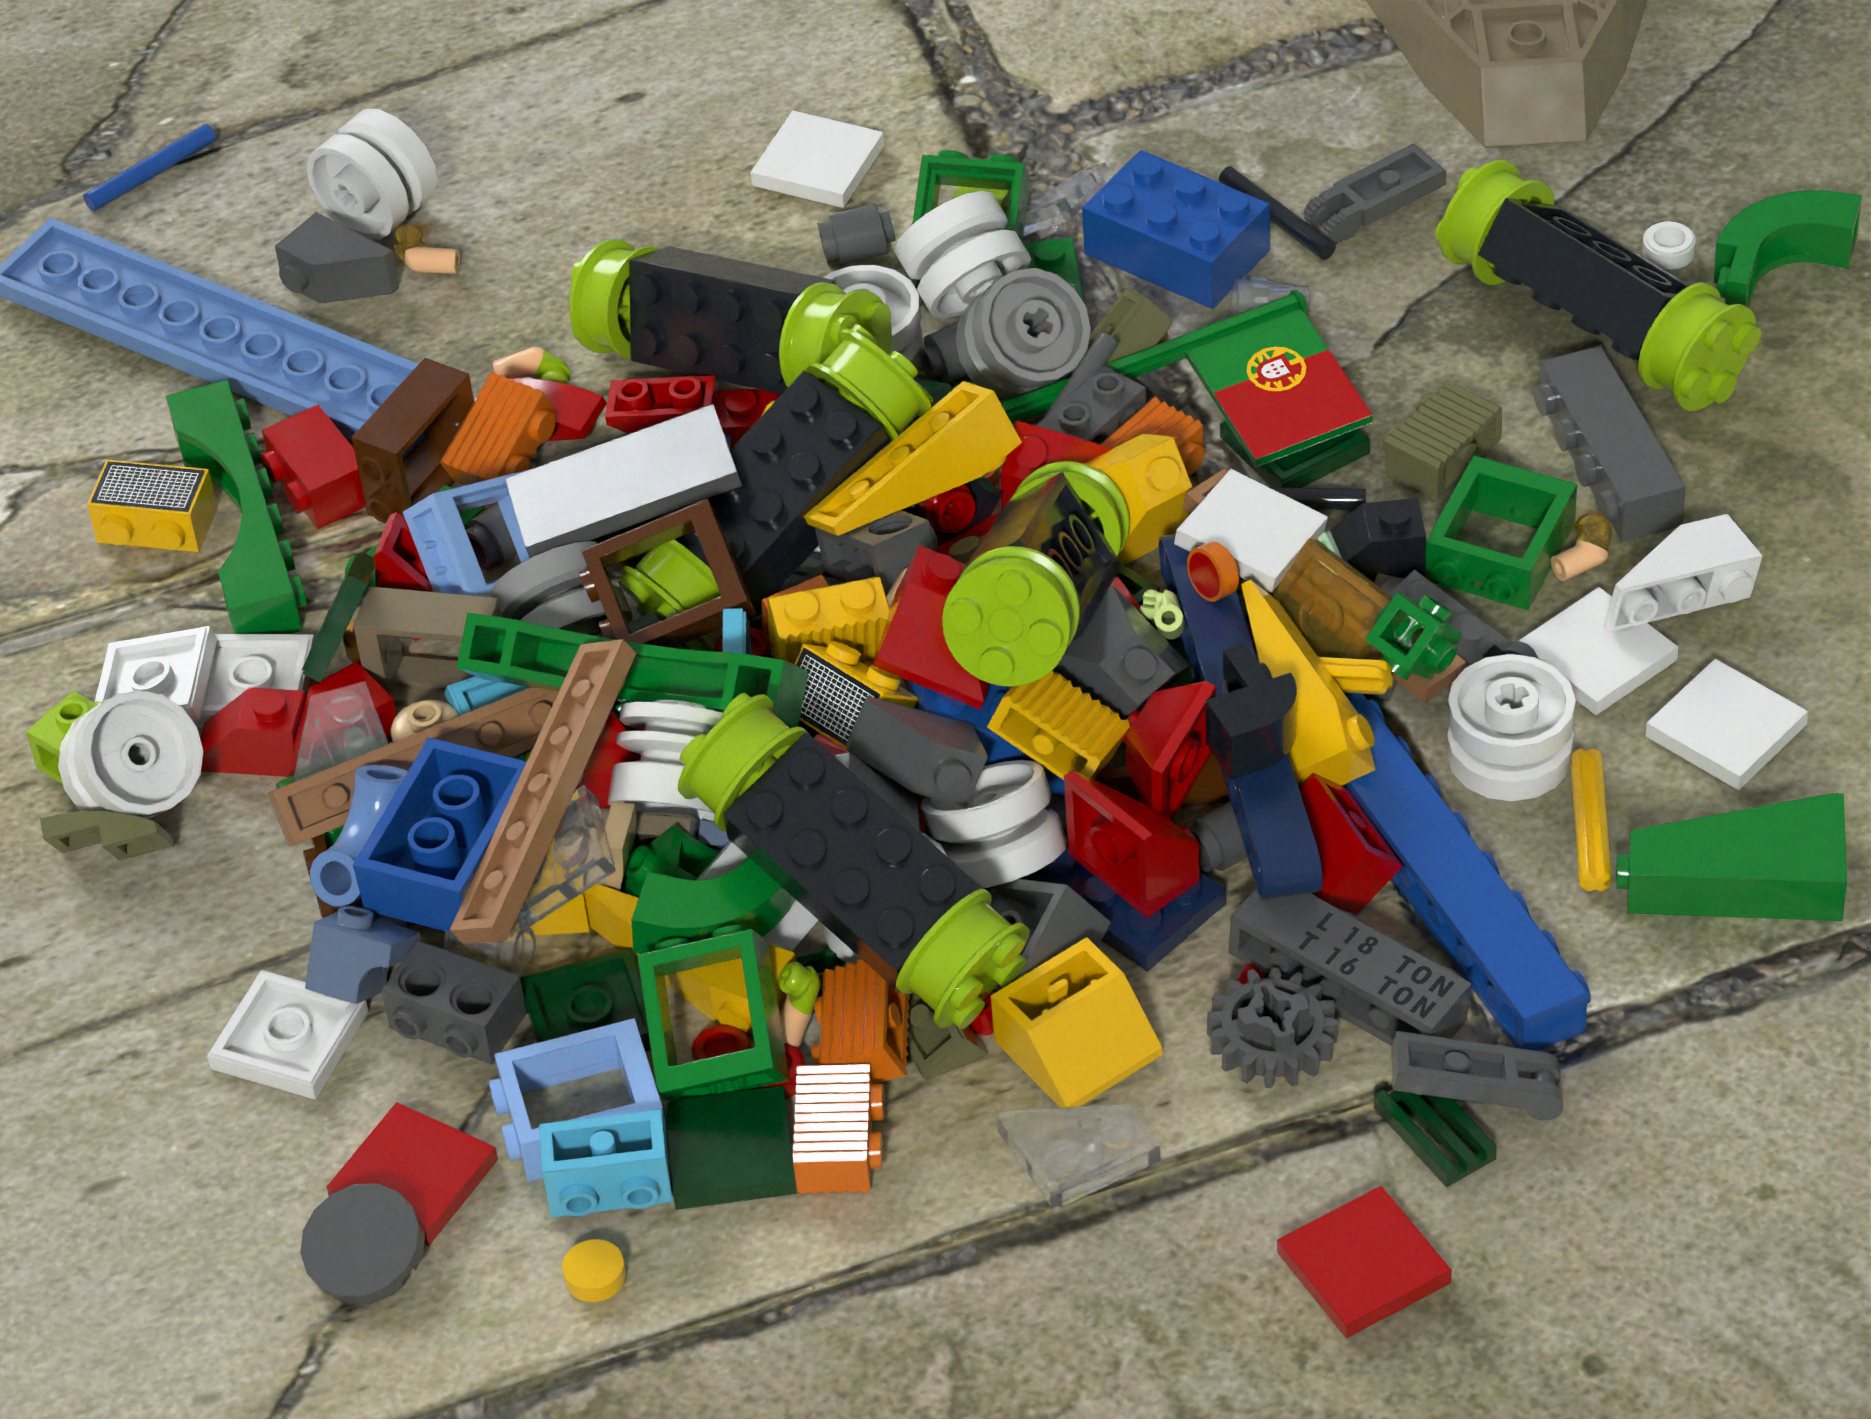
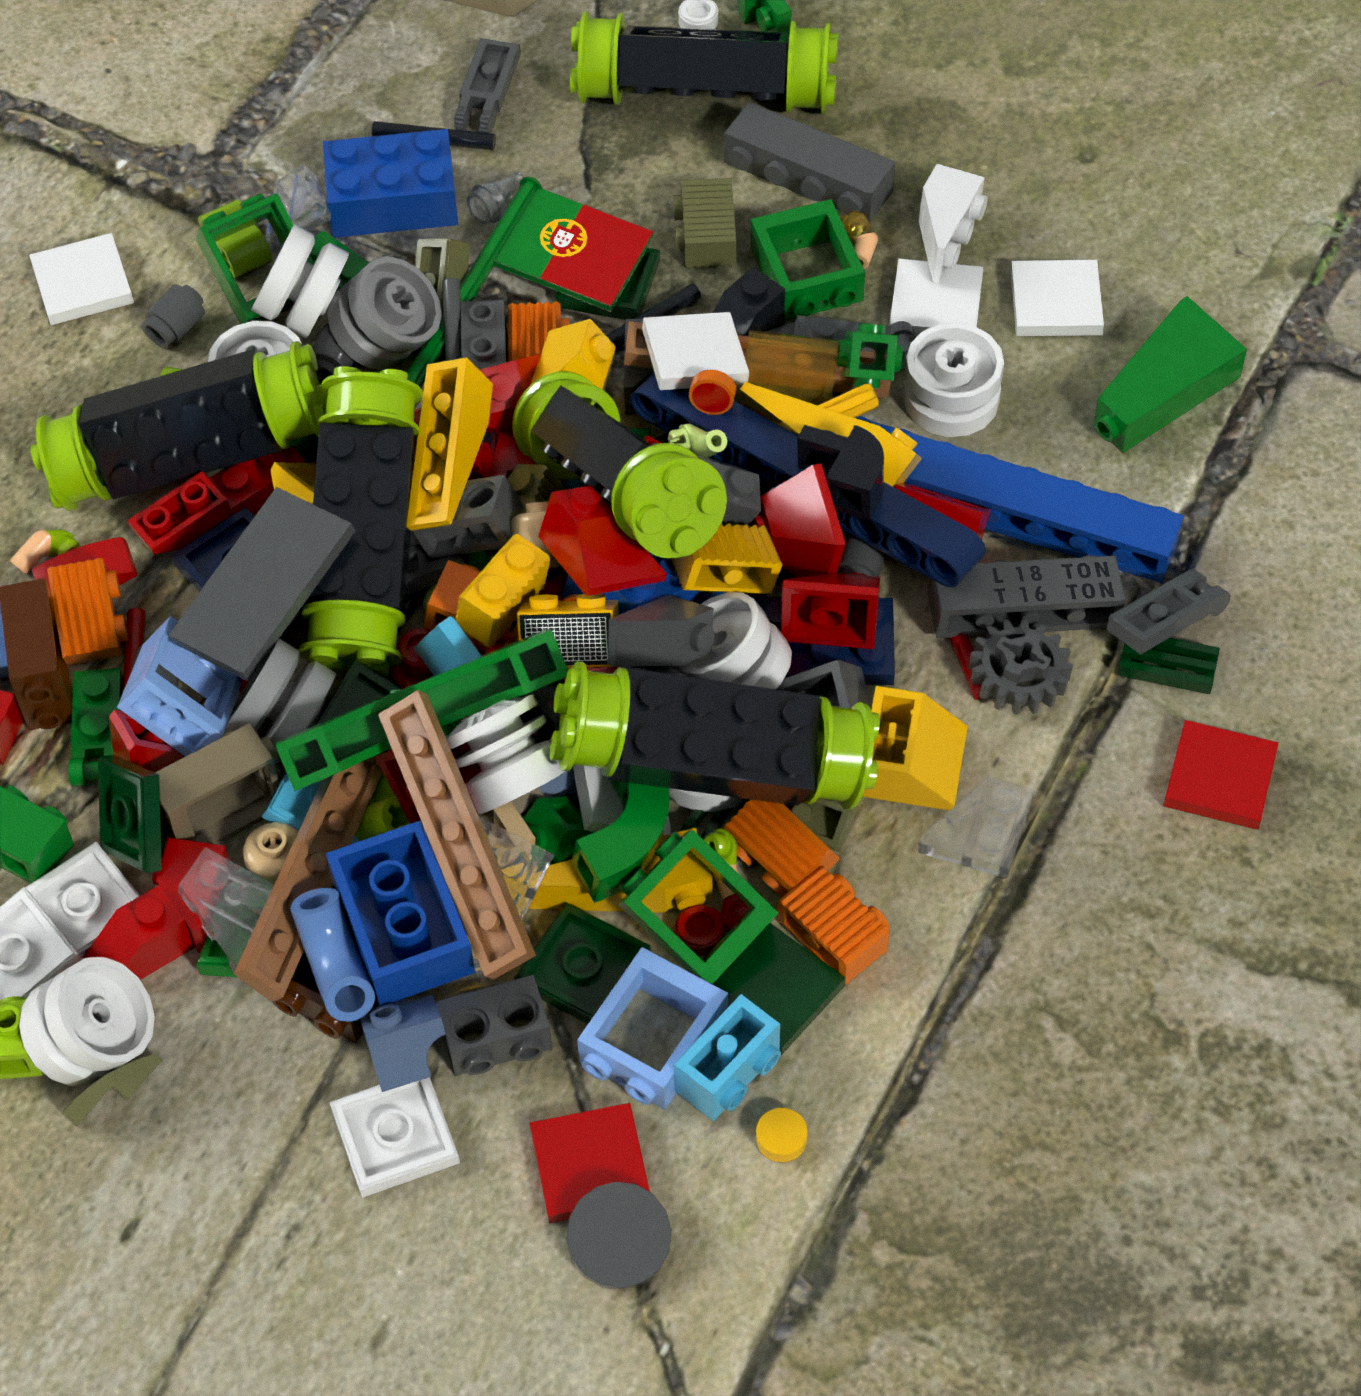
camera: 45 degrees left, 10 degrees up
reddish brown window [579,499,756,648] -> none
yellow axle [1570,748,1612,892] -> none

